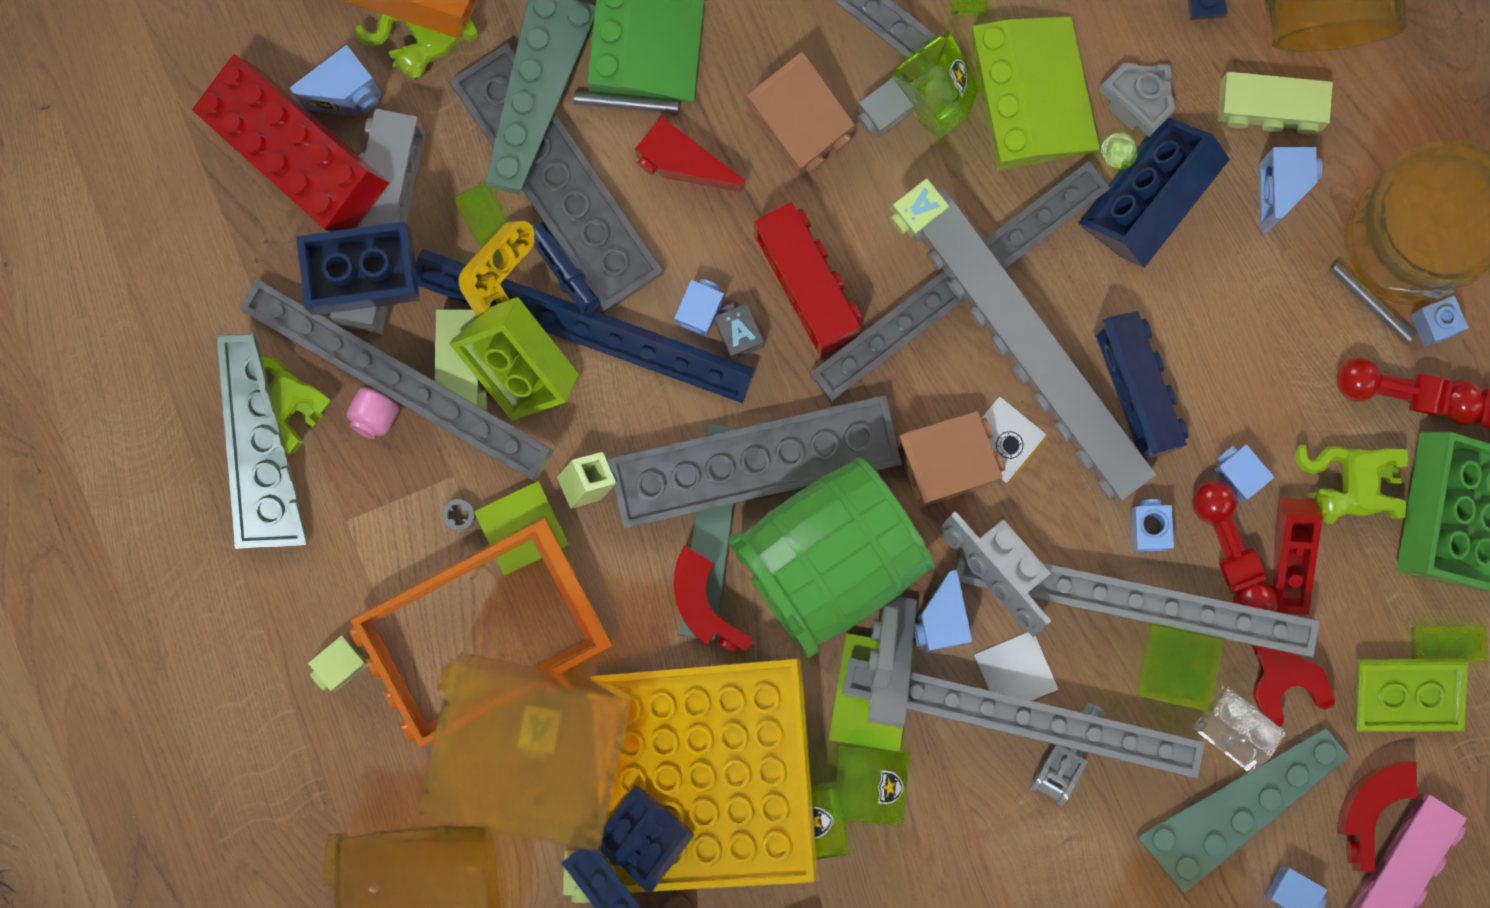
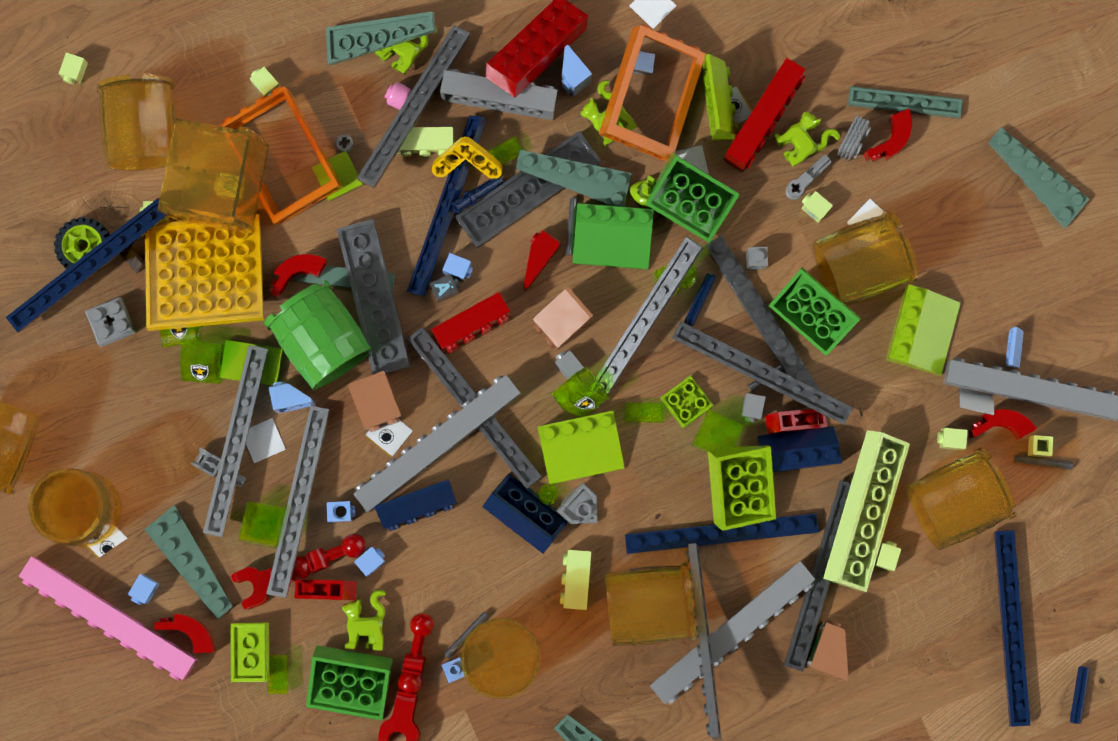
camera: 85 degrees right, 0 degrees up
dark blue brick [296,221,420,315] -> none
lime slope [449,297,579,421] -> none
yellowish green brick [557,452,617,509] -> none
dark blue slope [592,785,695,892] -> none
light grey bracket [867,597,917,728] -> none
yellowish green brick [889,178,949,238] -> none
light grey bracket [939,511,1051,637] -> none
clear brick [1193,688,1286,774] -> none
light blue slope [1259,147,1322,232] -> none

